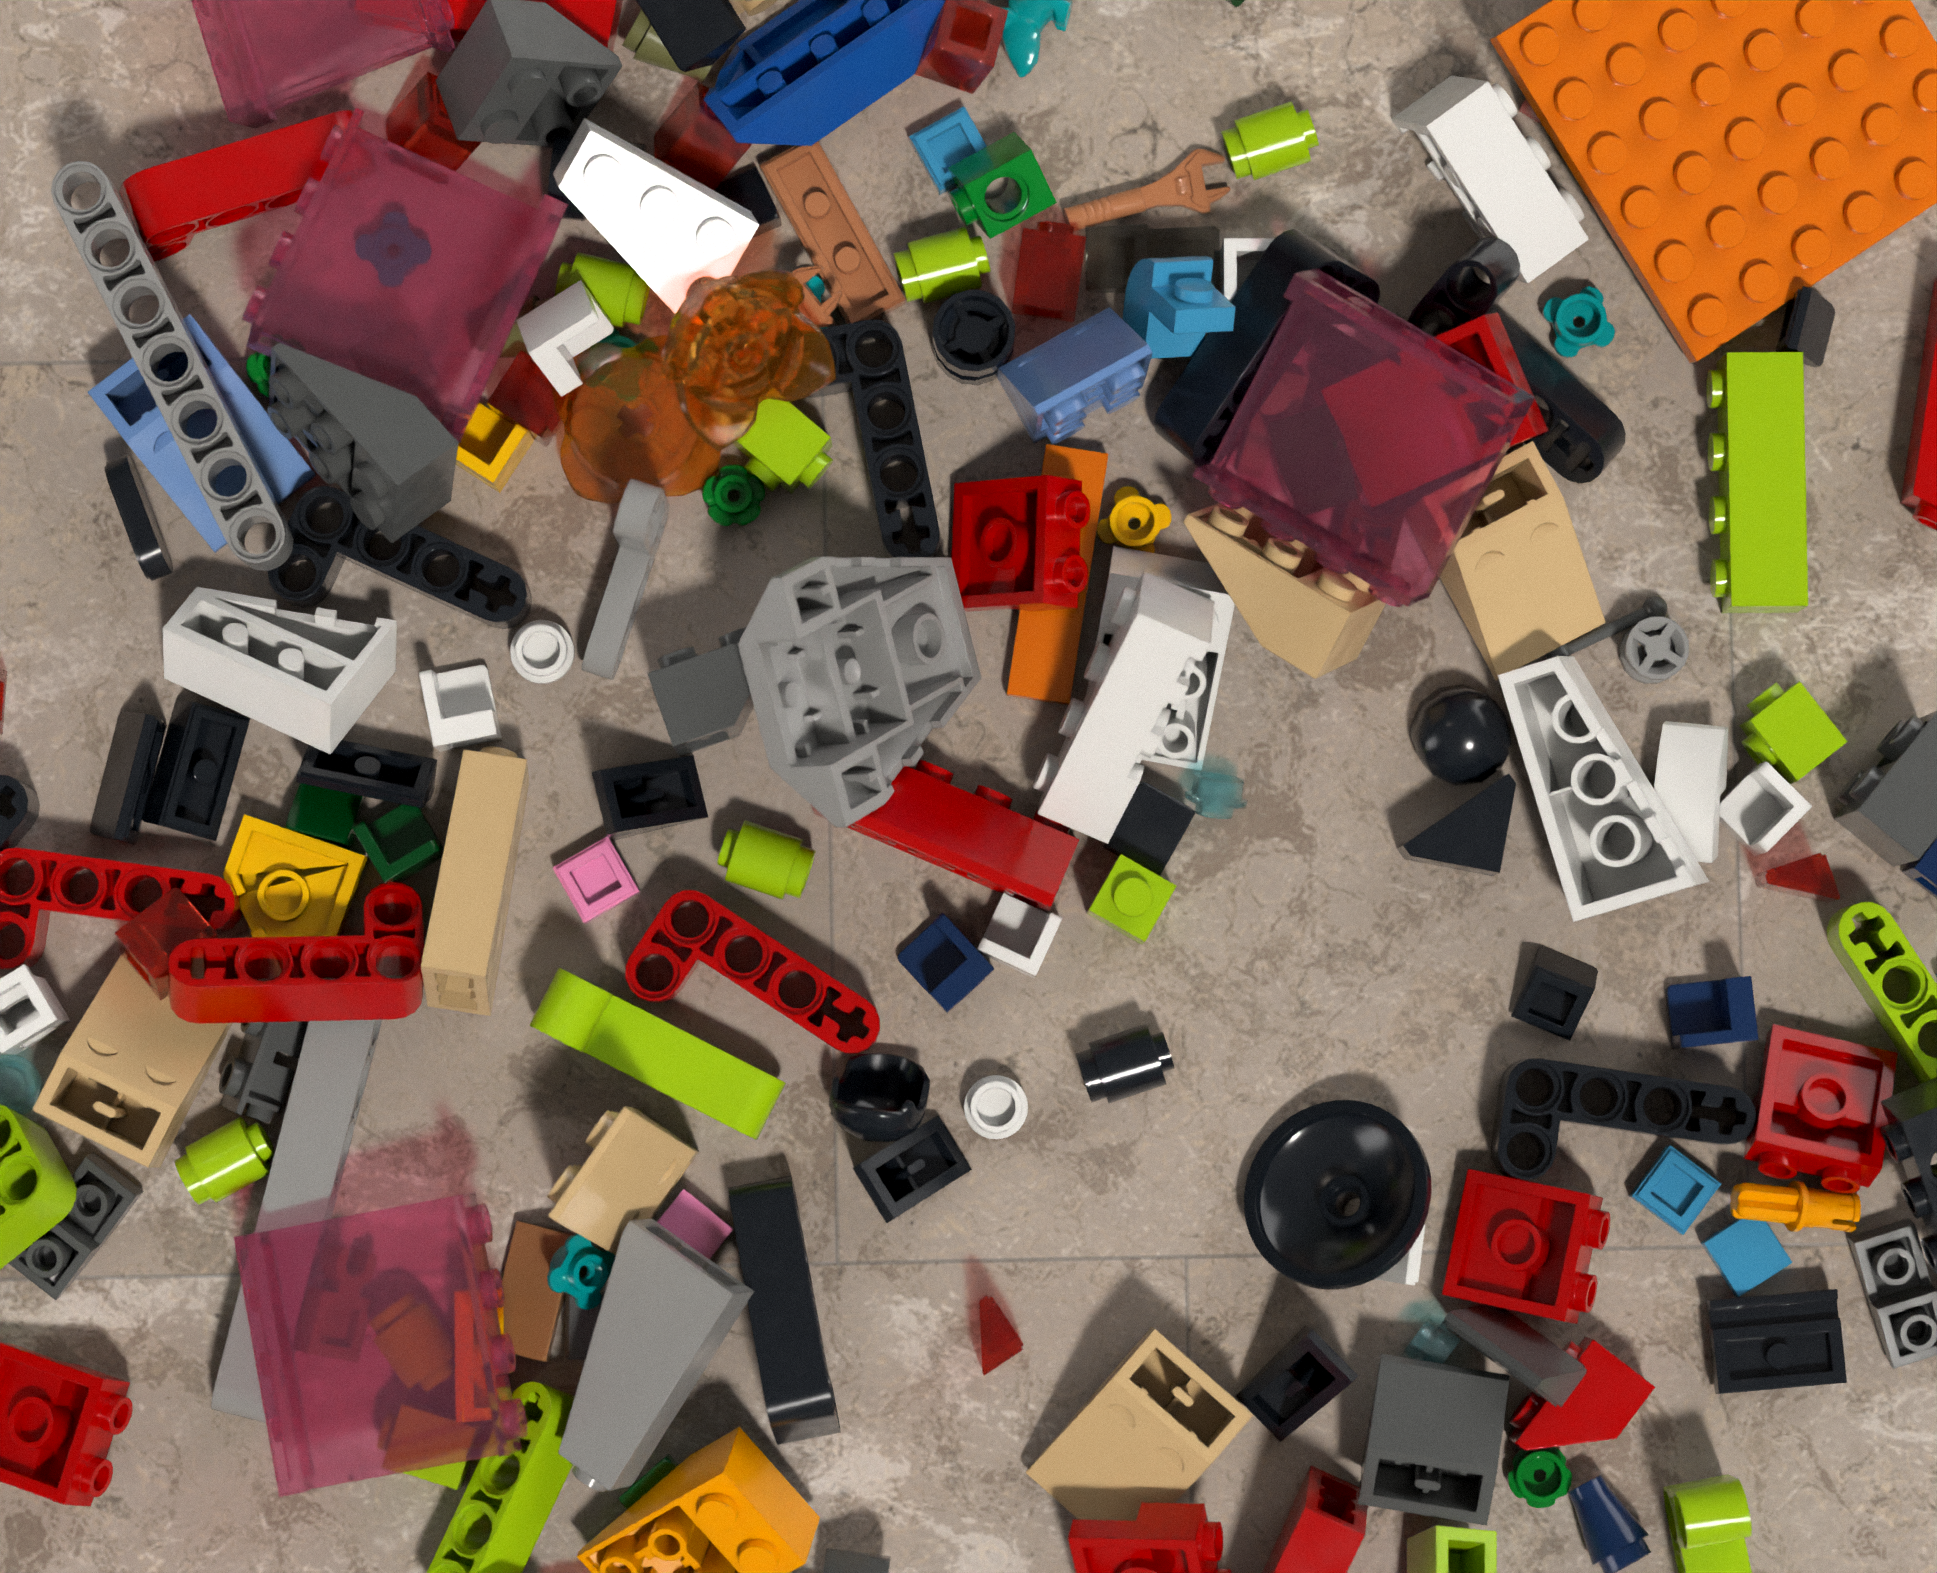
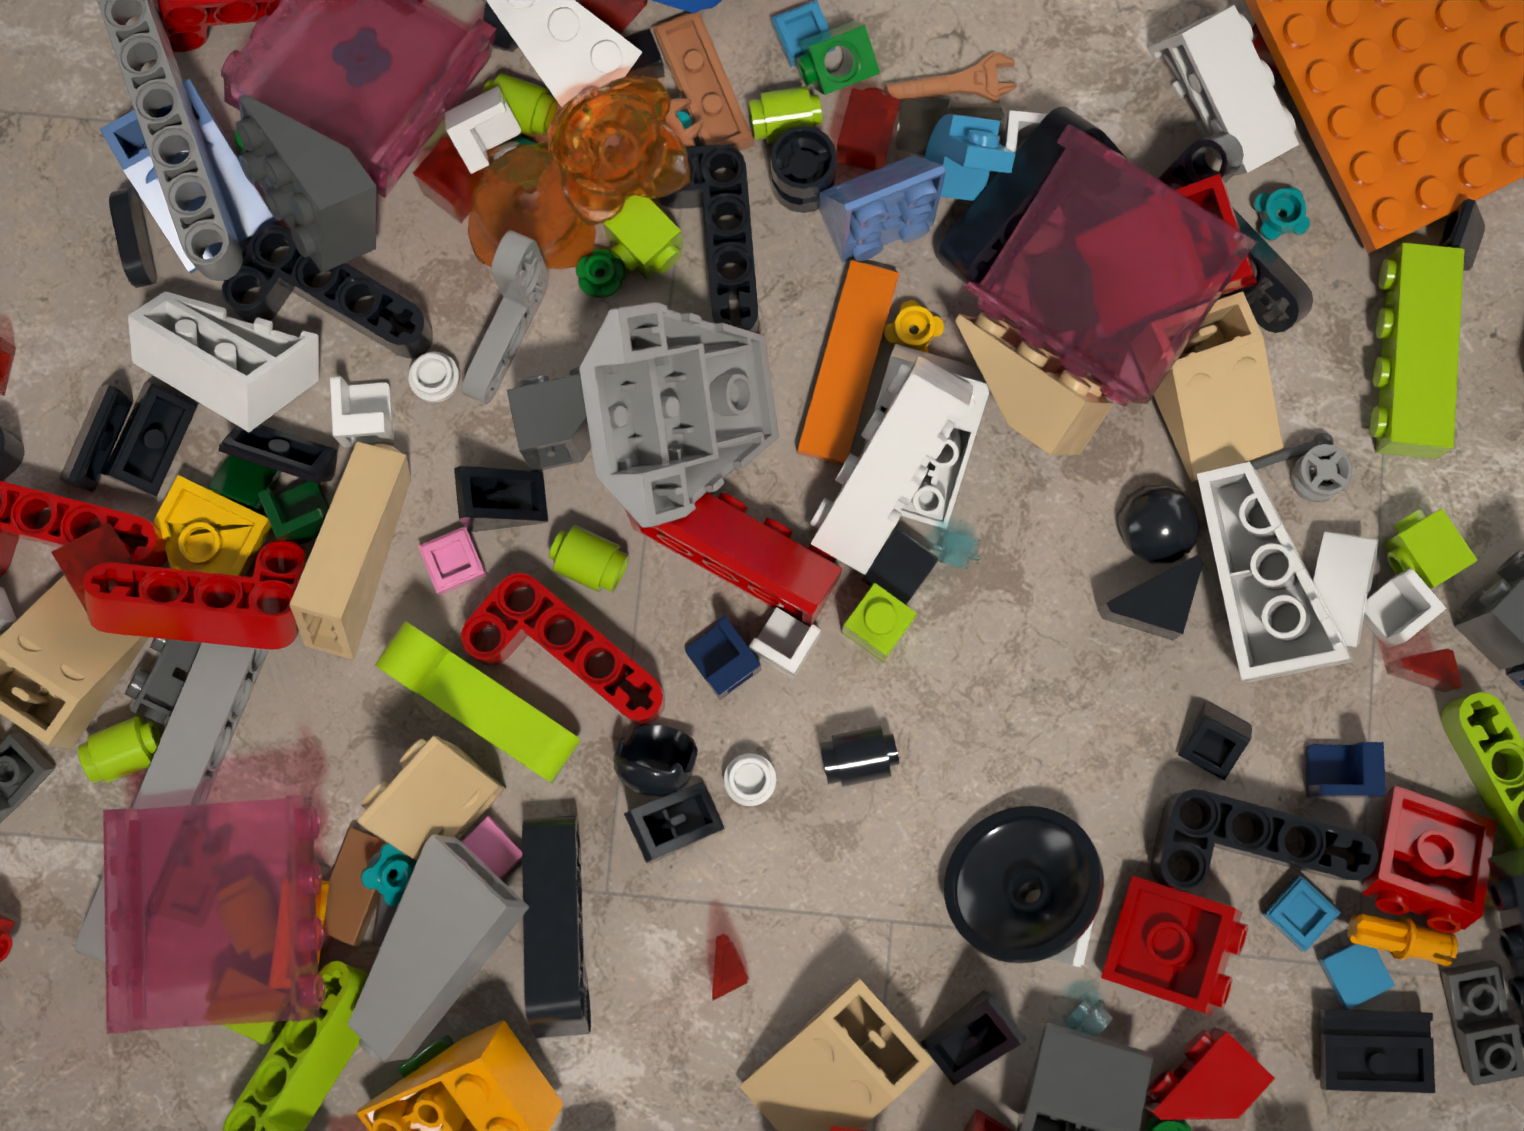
camera: 15 degrees right, 5 degrees down
yellow panel [456,403,534,493] -> none
red plate [952,475,1091,612] -> none
lime brick [1221,101,1319,181] -> none
dark grey slope [1444,1304,1587,1407] -> none

